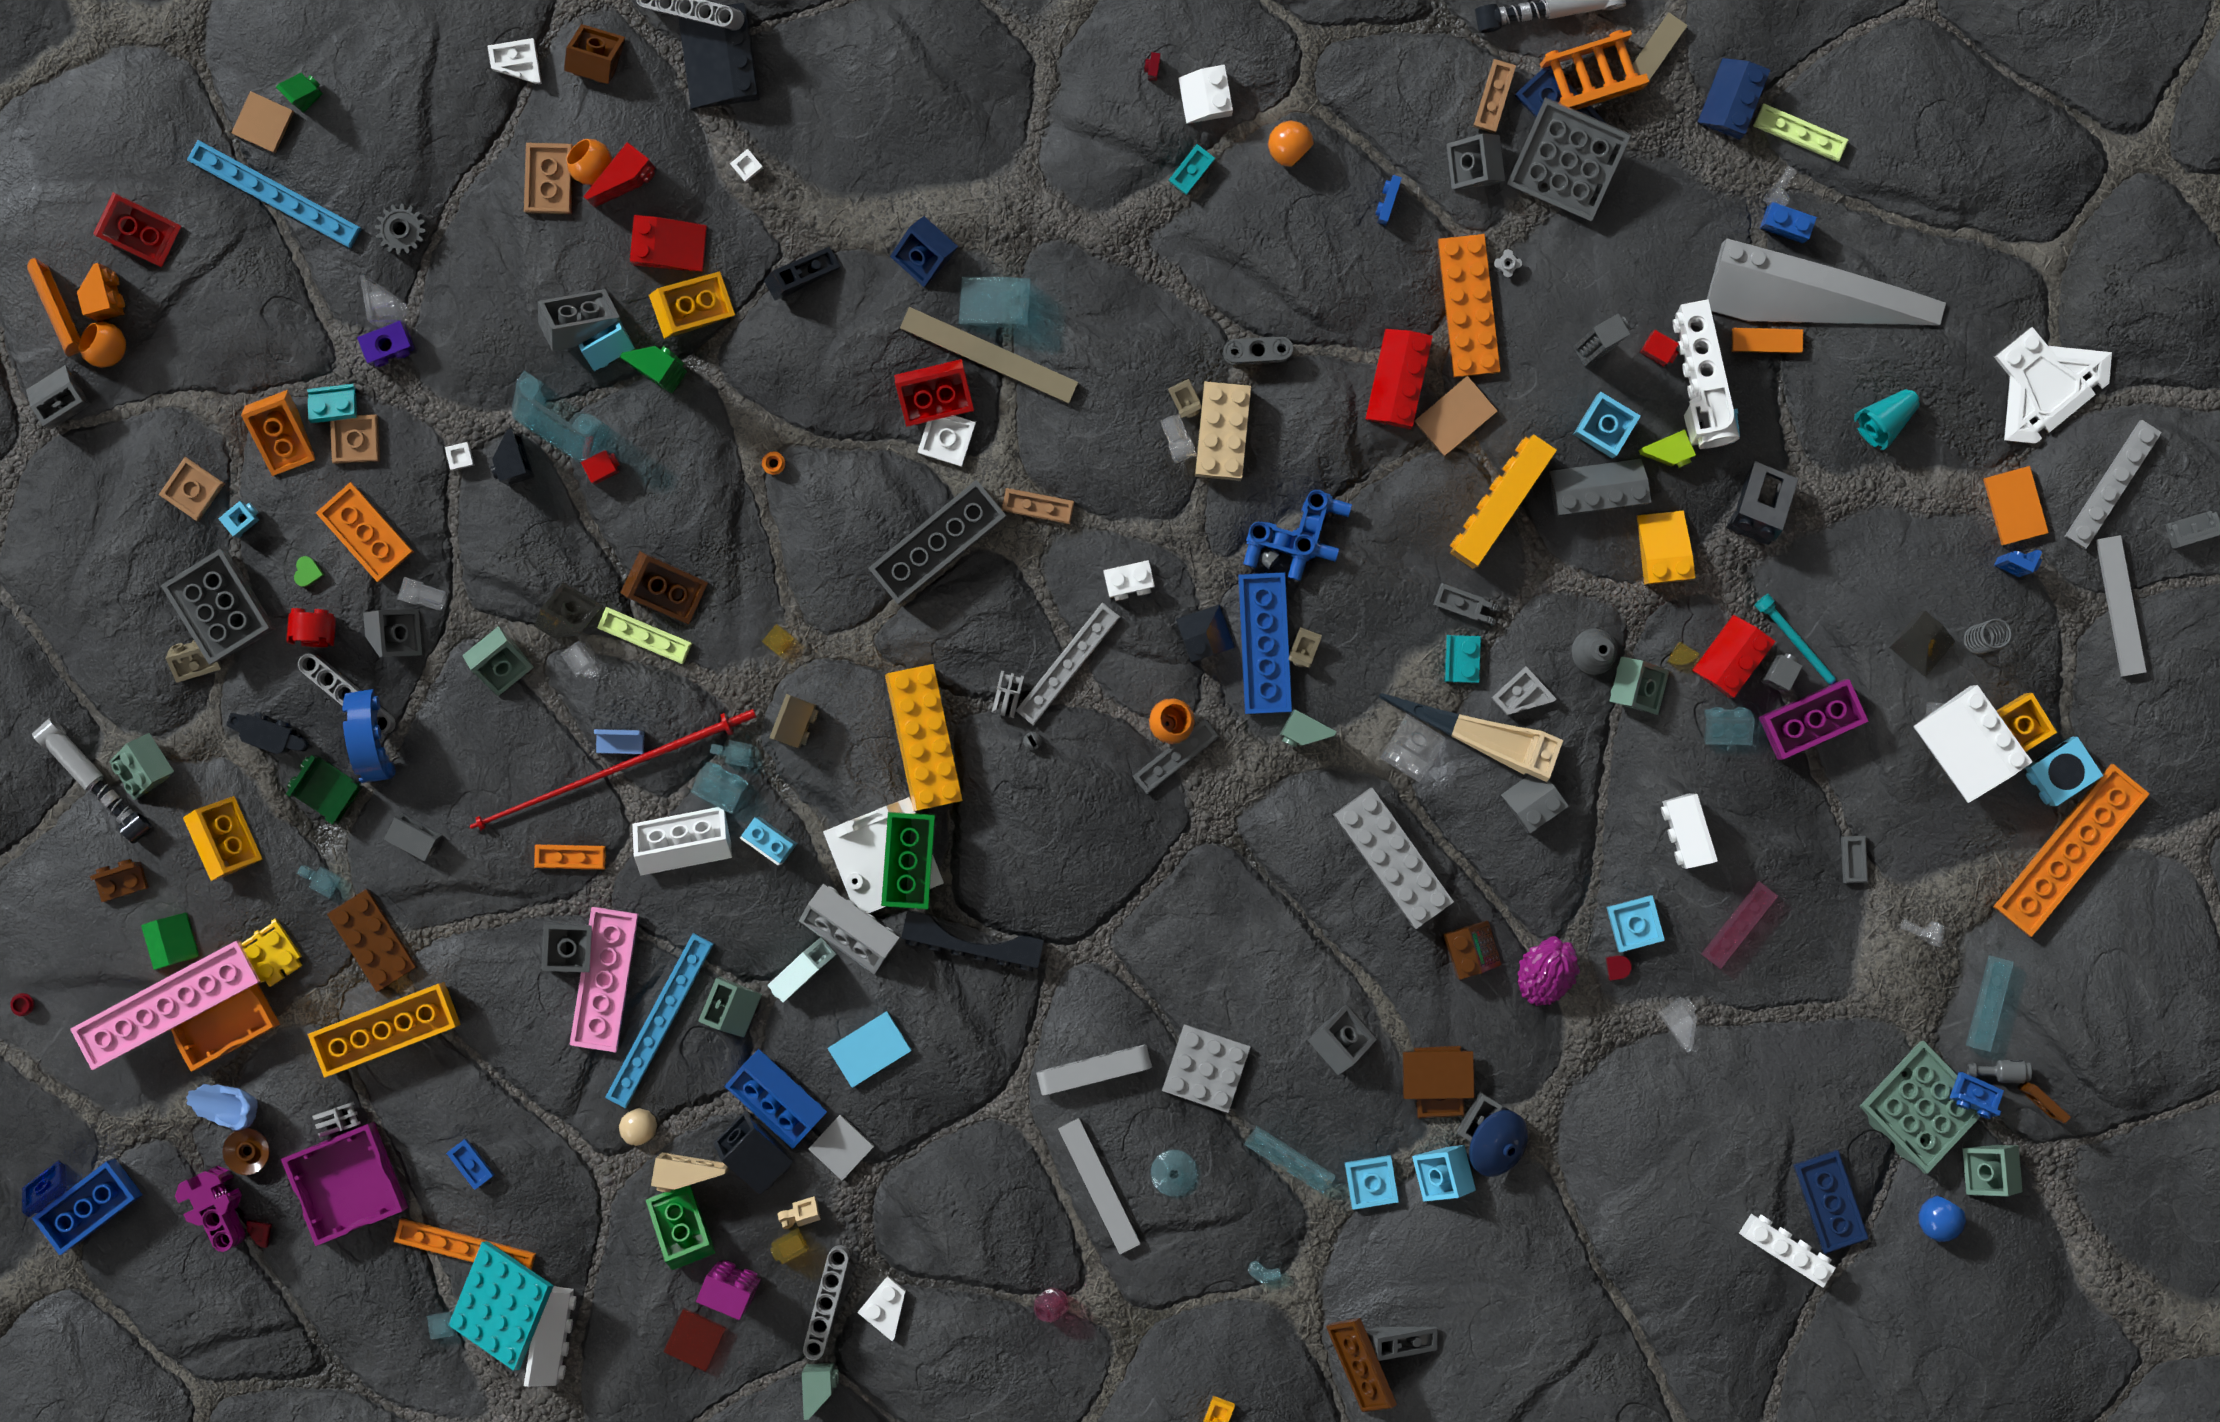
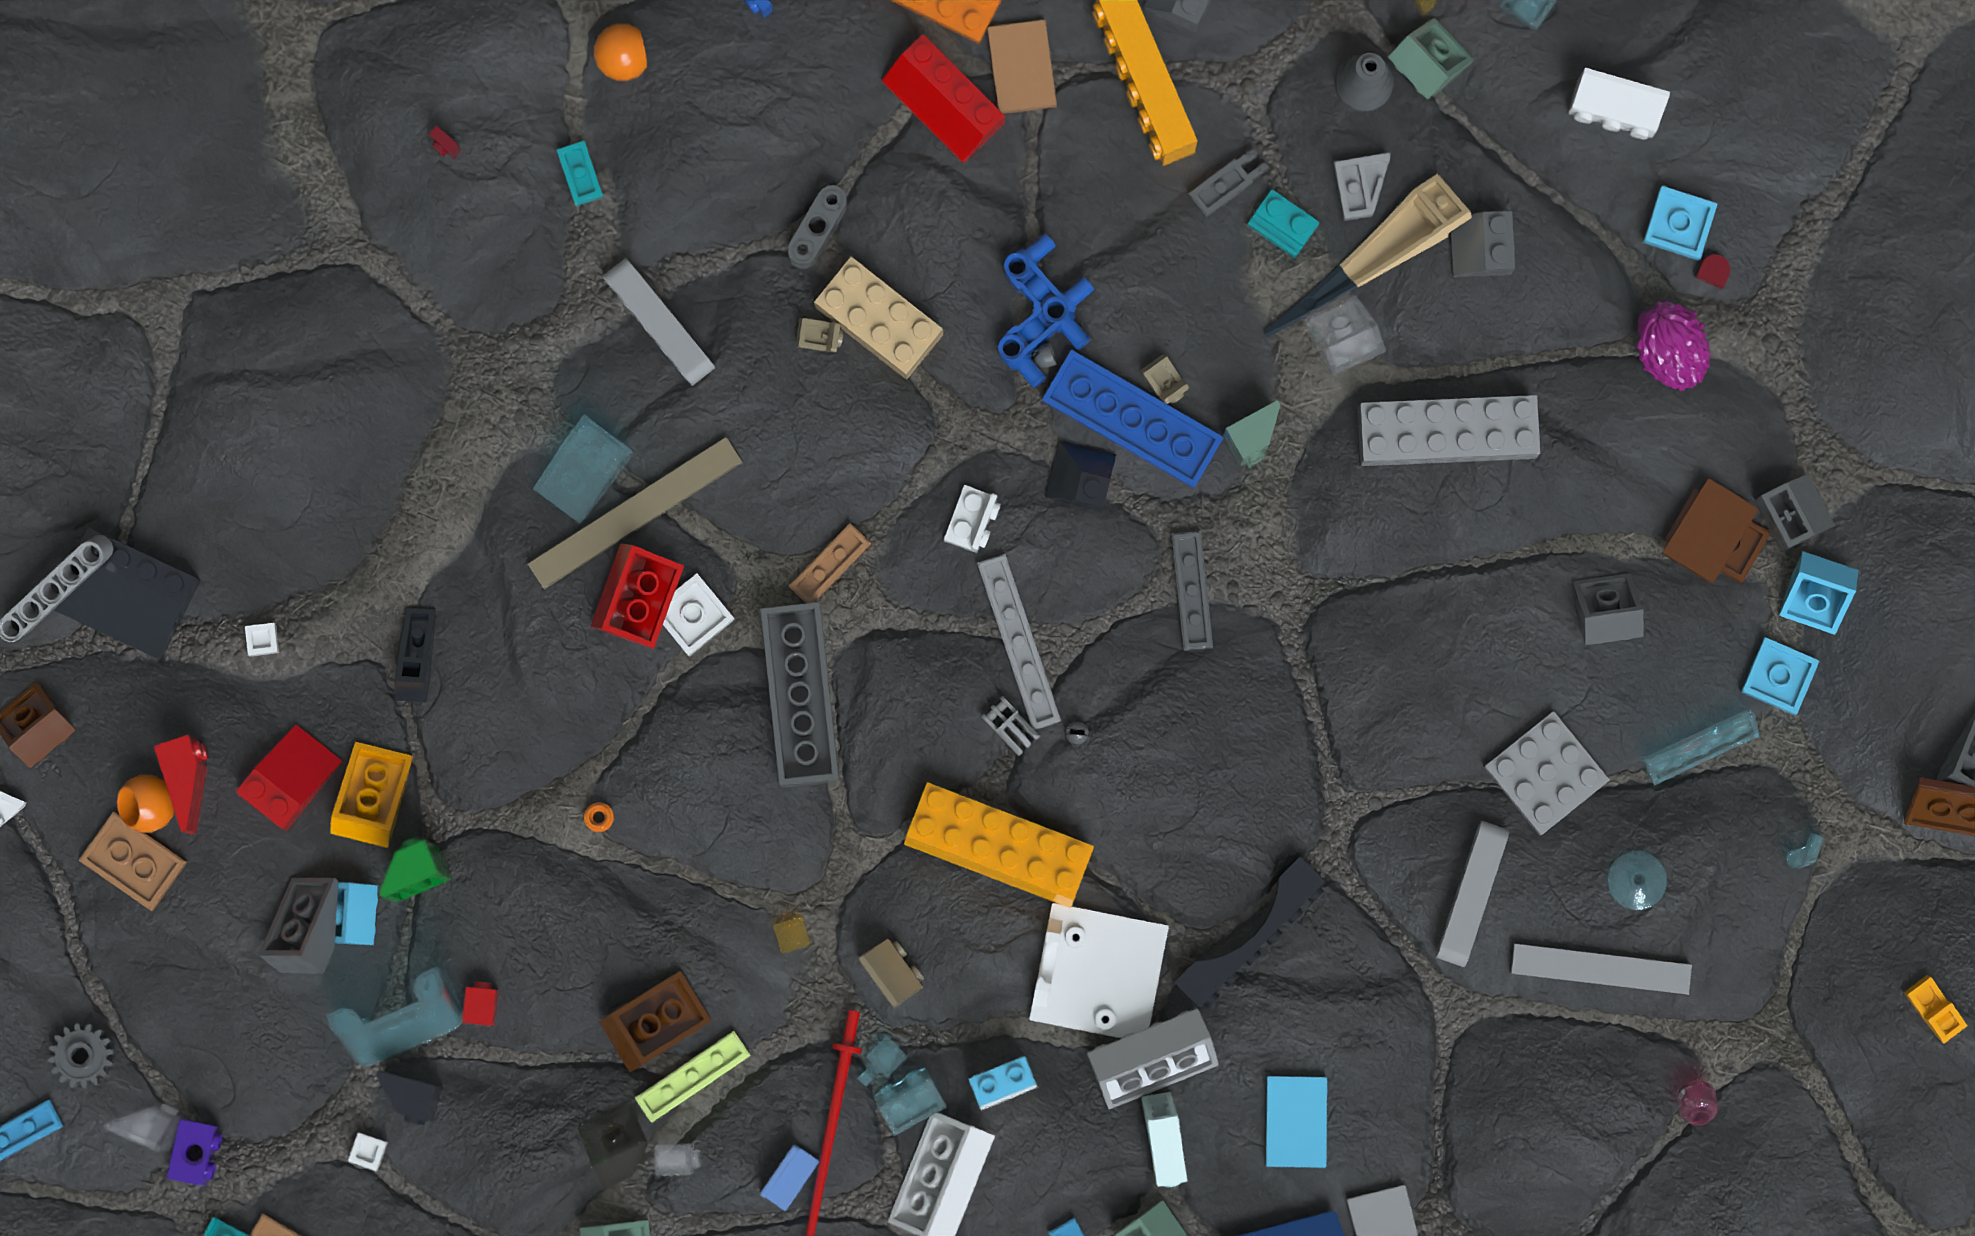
camera: 65 degrees left, 5 degrees down
green slope [881,812,935,909] -> none
dark blue slope [890,216,958,287] -> none
orange helmet [1149,698,1195,744] -> none
clear piece [1160,414,1197,464] -> none
white slope [1178,65,1233,124] -> none
reddish brown slope [1443,920,1501,980] -> none
dark blue dish [1469,1110,1528,1177] -> none
clear slope [1657,997,1697,1052] -> none
clear pink plate [1701,881,1778,969] -> none
none -> light grey beam [603,258,715,386]

